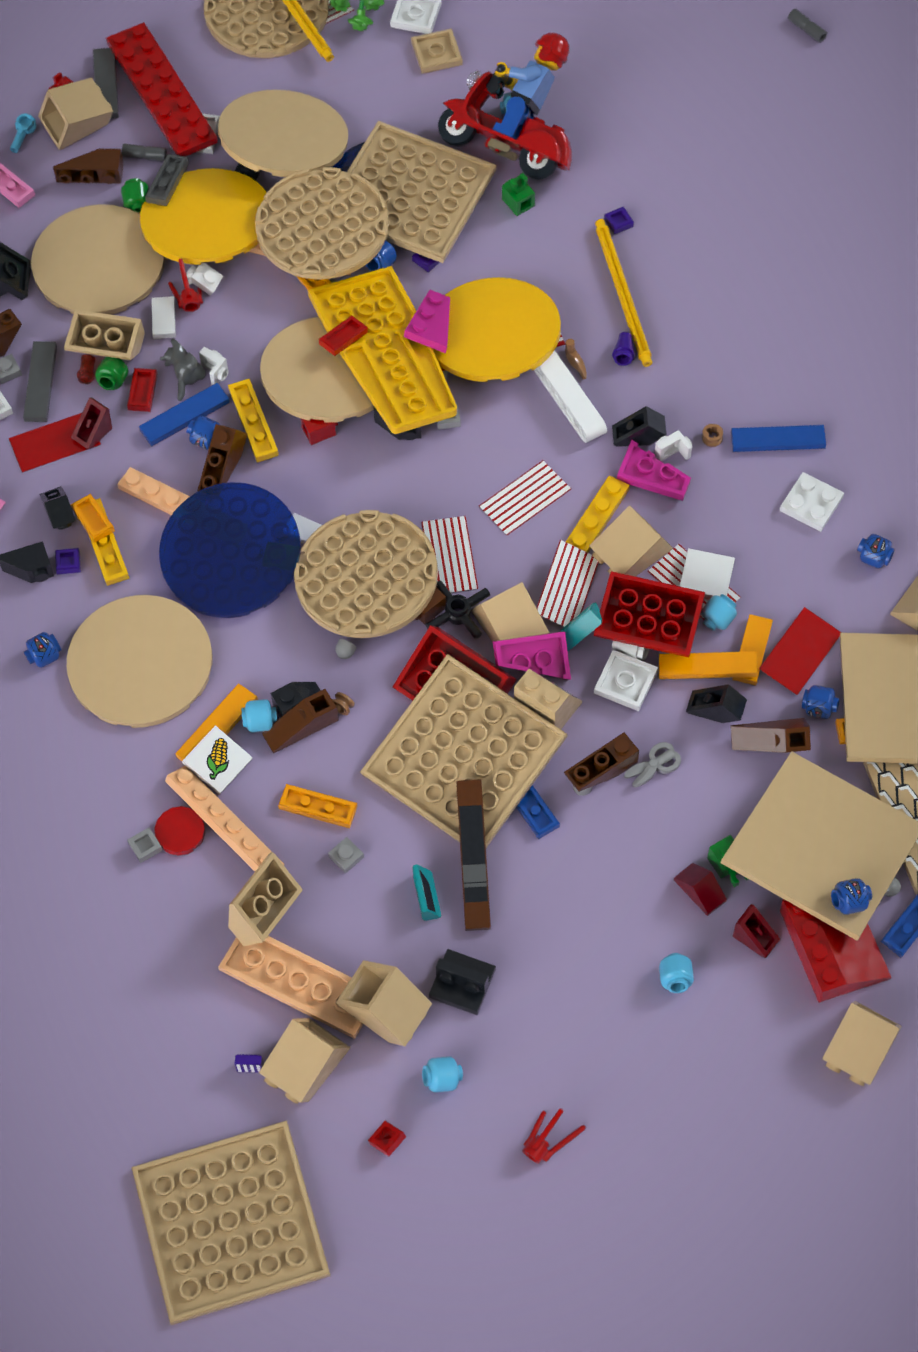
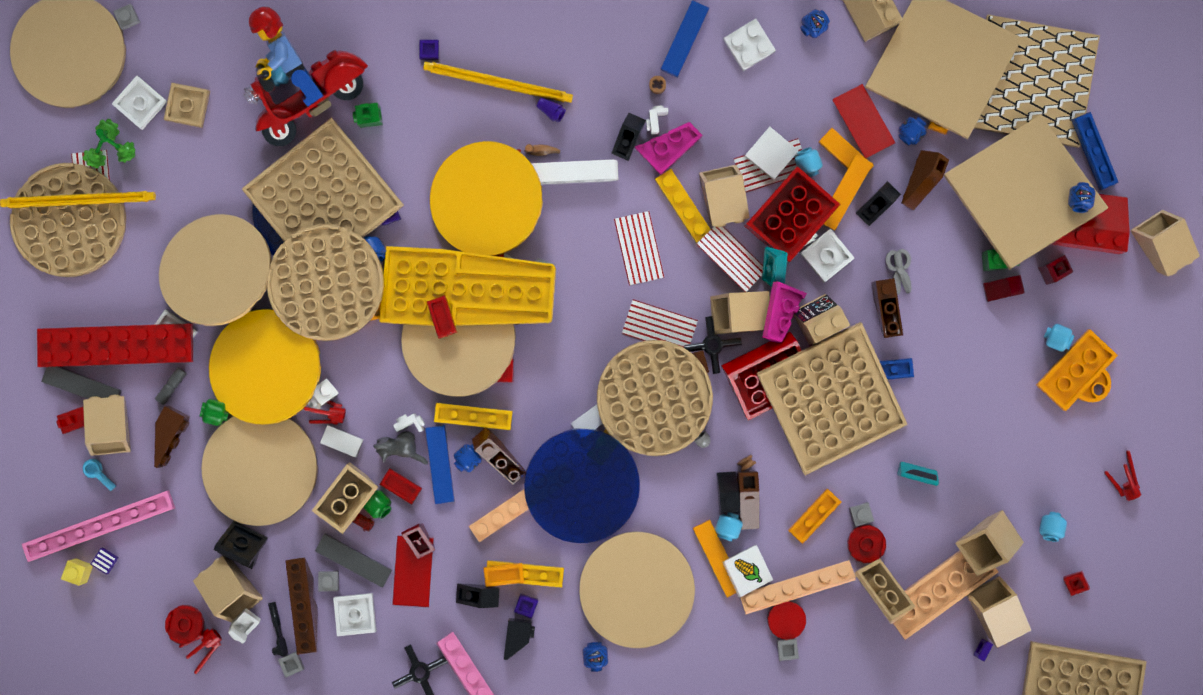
camera: 65 degrees left, 25 degrees up
dark grey tile [145,154,189,206] -> none
dark pink wing [404,290,450,353] -> none
black bracket [429,949,496,1015] -> none
tile [456,779,491,931] -> none
none -> red tile [847,525,886,563]
none -> light orange plate [1036,329,1118,411]

